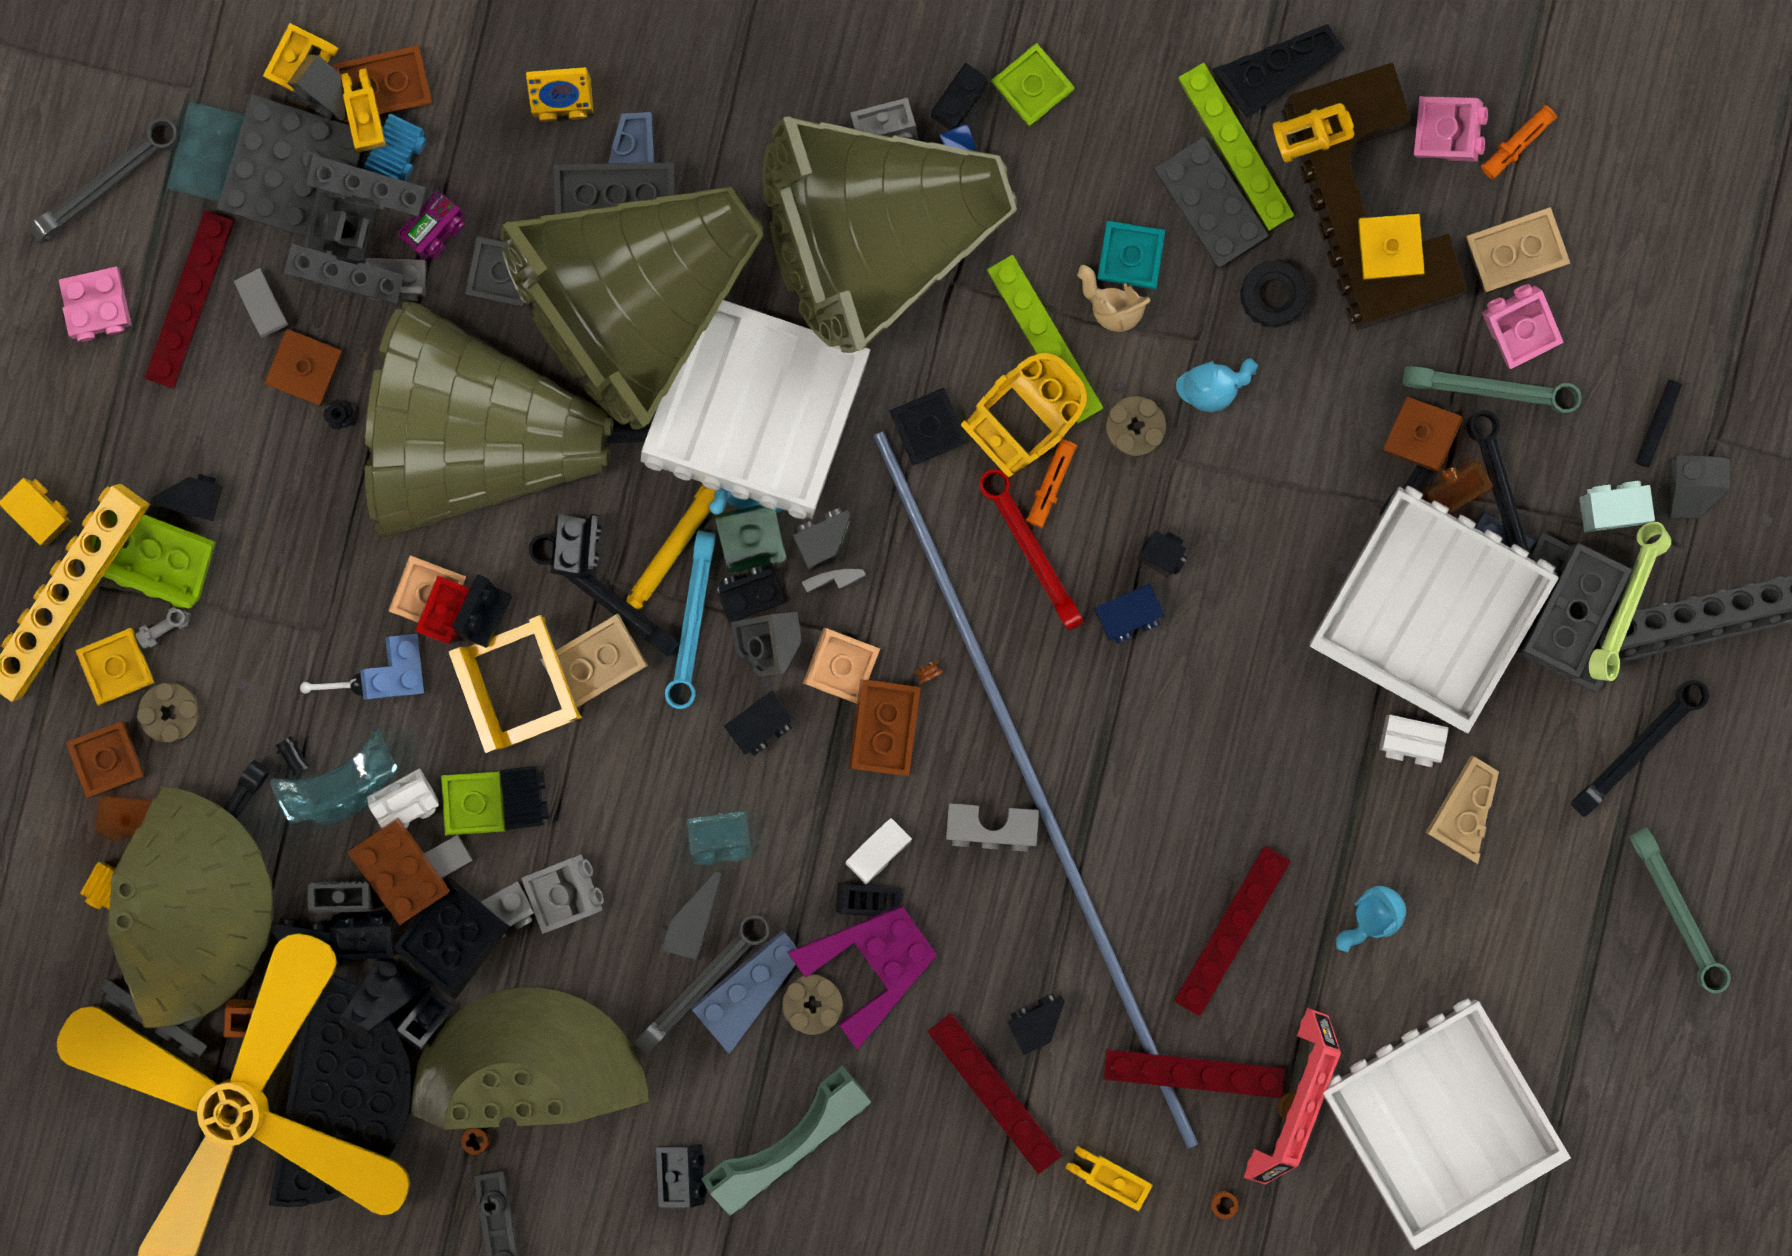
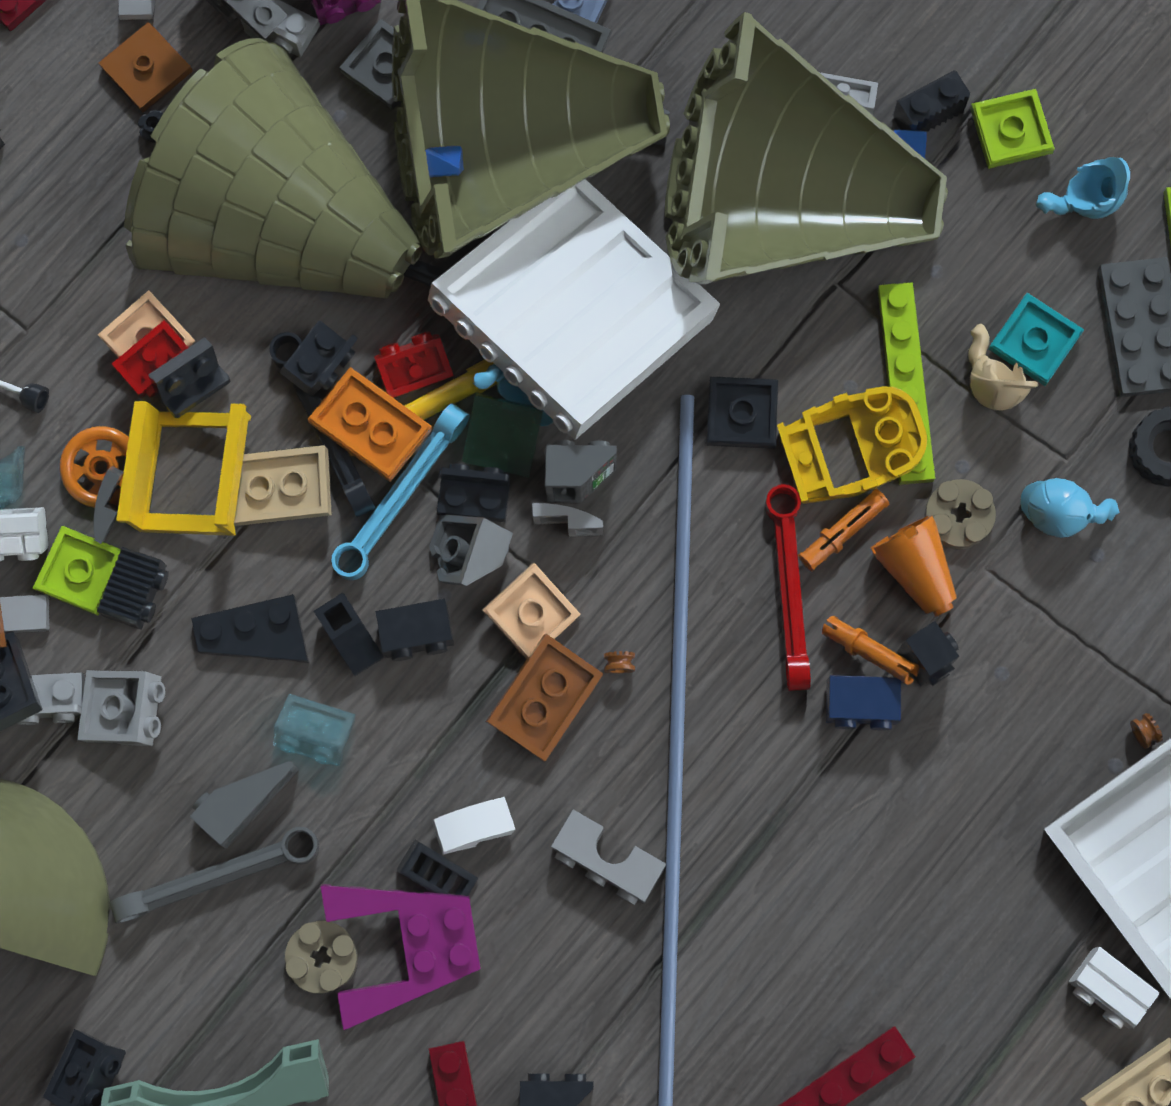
camera: 30 degrees right, 10 degrees down
medium blue plate [360,634,424,700] -> none
sand blue wing [690,930,797,1054] -> none
none -> orange plate [60,426,129,508]
none -> dark grey slope [93,466,124,544]
none -> black wing [191,594,309,663]
none -> orange tile [308,367,433,482]
none -> black slope [313,593,385,676]
none -> red bracket [374,331,454,398]
none -> blue slope [425,146,464,177]
none -> orange pin [822,616,919,685]
none -> orange cone [871,515,957,617]
none -> medium azure piece [1036,157,1130,219]
none -> dark orange bush [1130,713,1163,749]

